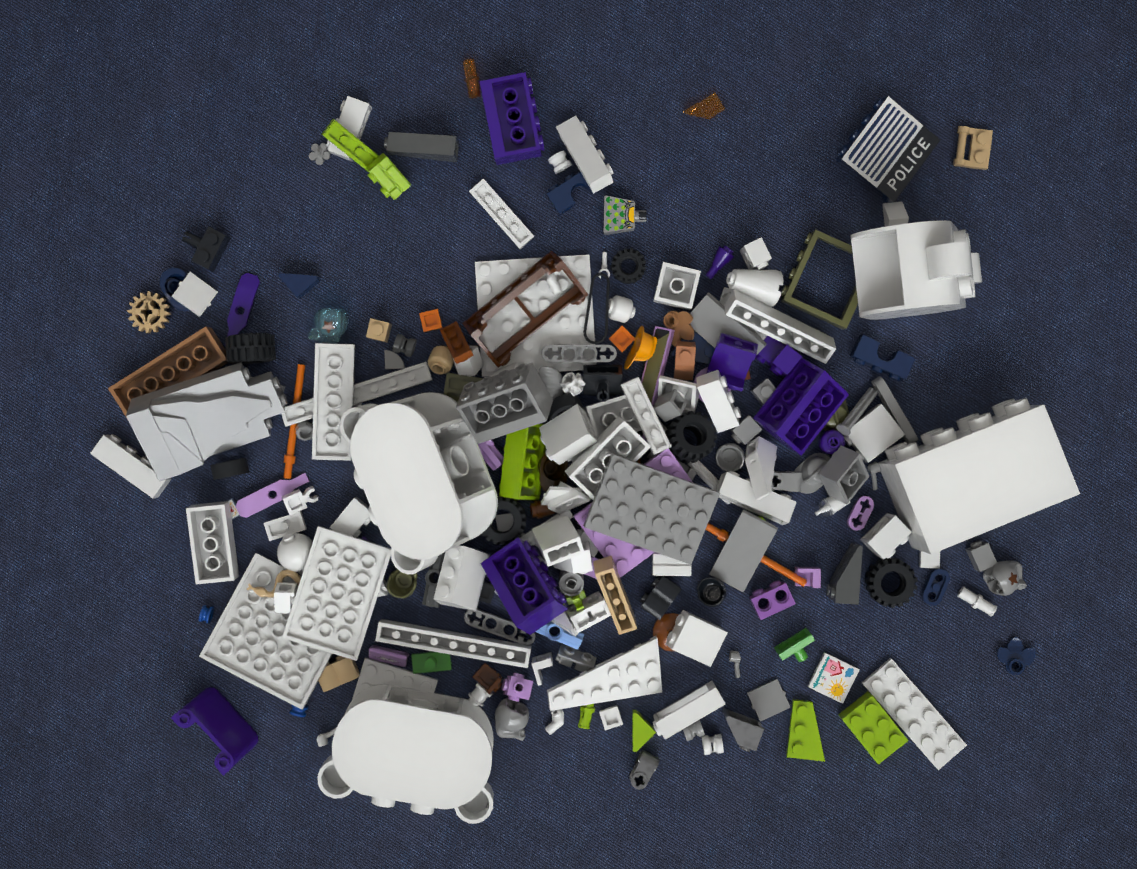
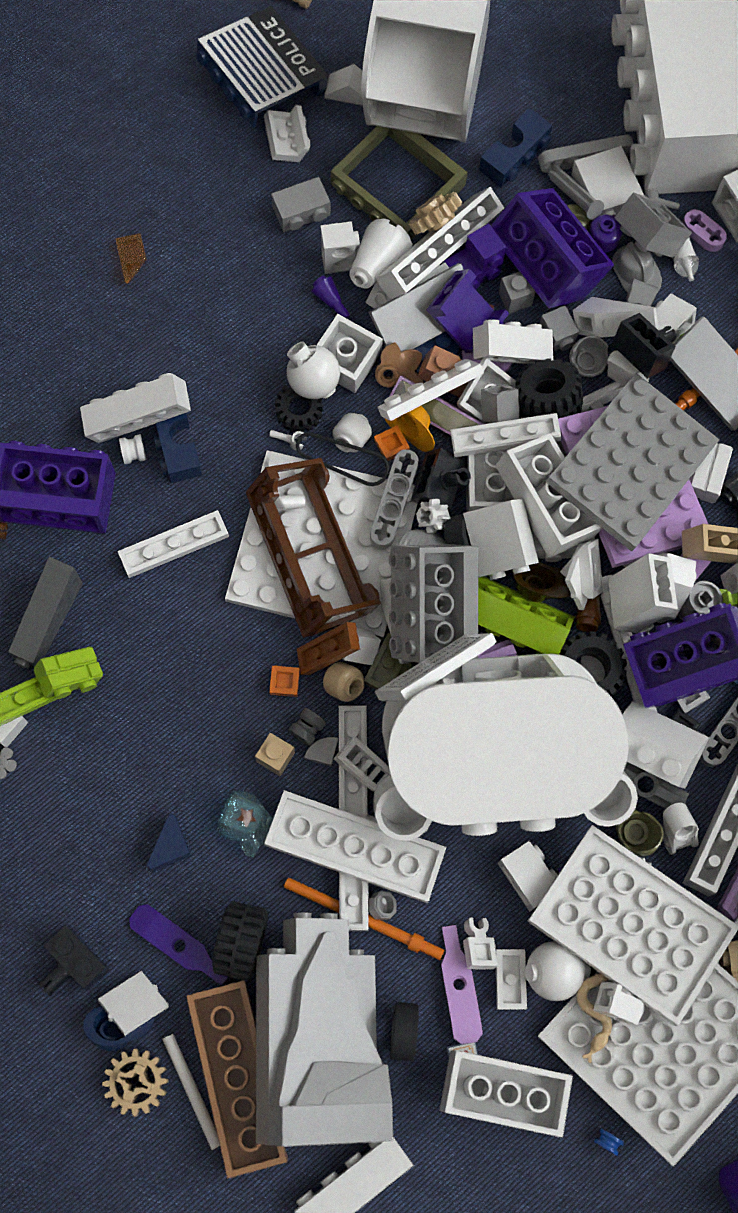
camera: 75 degrees left, 15 degrees down
torso [603,196,646,235] -> none
none -> white bar [162,1034,220,1150]
none -> white bracket [264,105,310,162]
none -> light grey brick [271,177,331,232]
none -> white brick [287,342,340,399]
none -> white slope [334,736,391,792]
none -> white tile [375,633,496,701]
none -> white plate [378,359,484,421]
none -> tan gear [409,192,462,235]
none -> black brick [611,313,676,378]
none -> white piece [663,803,699,855]

